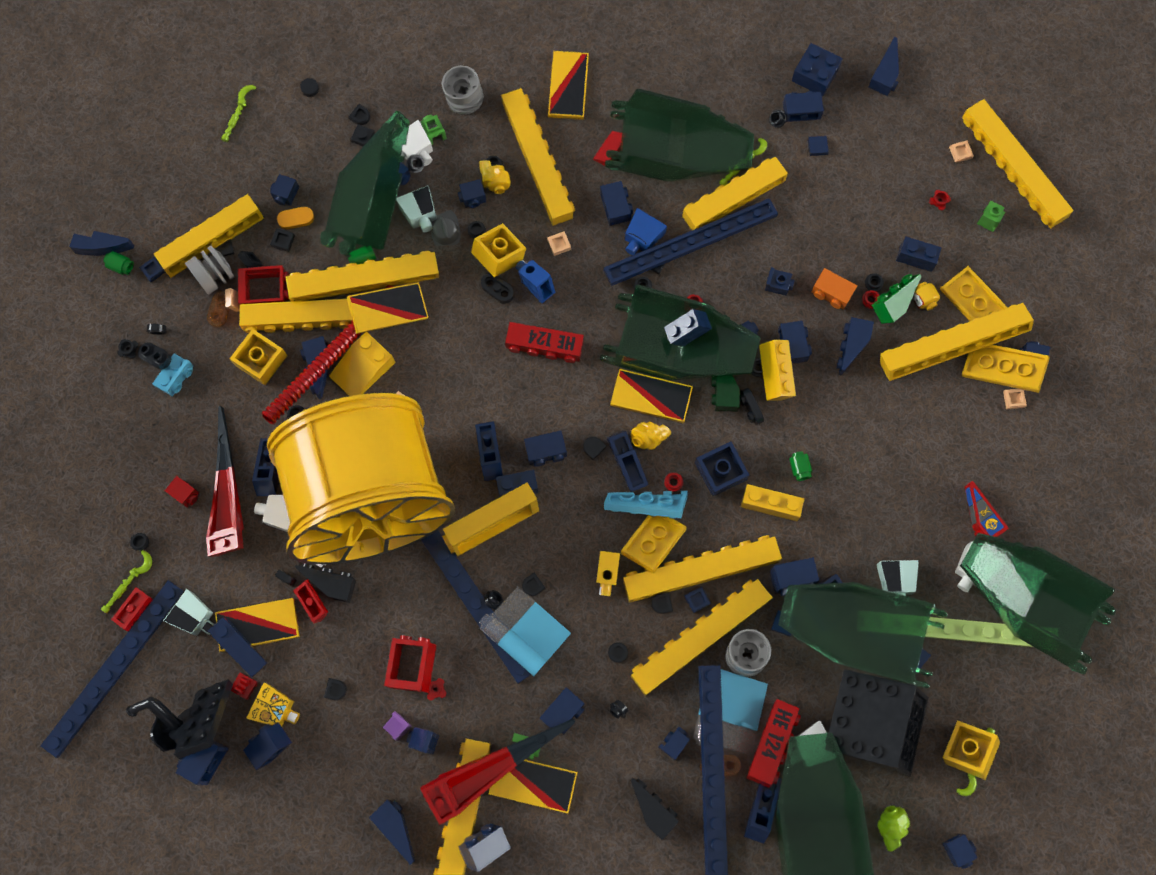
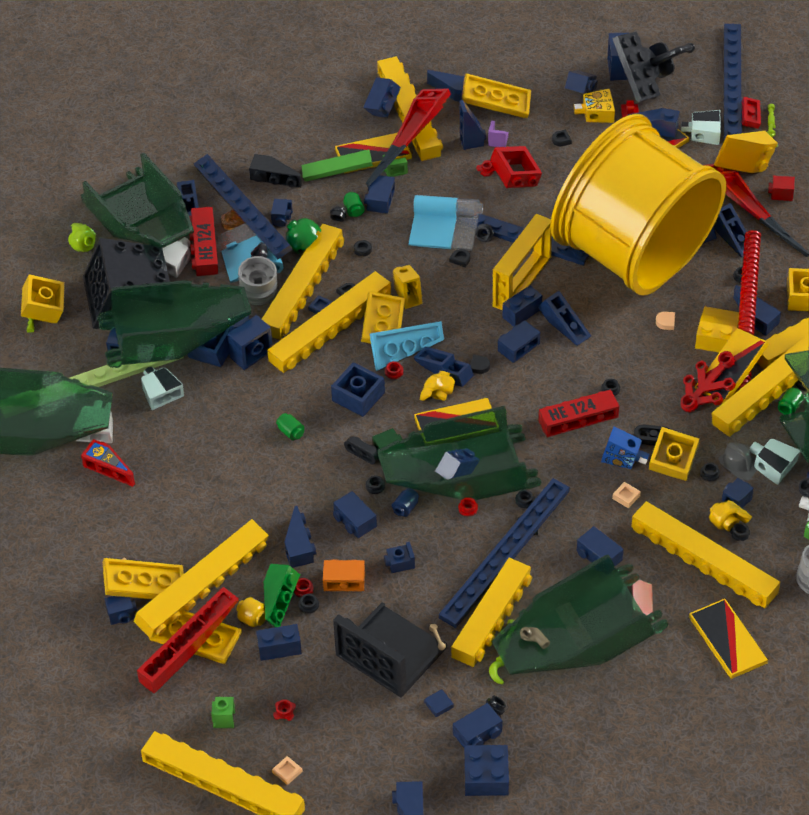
camera: 150 degrees right, 25 degrees down
black piece [130,533,149,551] -> none
blue torso [625,208,667,255] -> none
yellow brick [740,484,805,521] -> none
yellow brick [759,340,796,401] -> none
dark blue brick [942,834,977,869] -> none
none -> red slope [137,587,239,694]
none -> black tile [251,242,268,258]
none -> green cylinder [285,218,321,254]
none -> bright green tile [301,149,373,181]
none -> black bracket [333,602,447,698]
none -> green brick [343,192,365,217]
none -> tan hinge [429,624,446,650]
none -> yellow tile [462,74,531,118]
none -> dark tan arm [520,627,550,649]
none -> black plate [601,379,620,396]
none -> red plant [680,351,736,412]
none -> yellow slope [714,131,778,173]

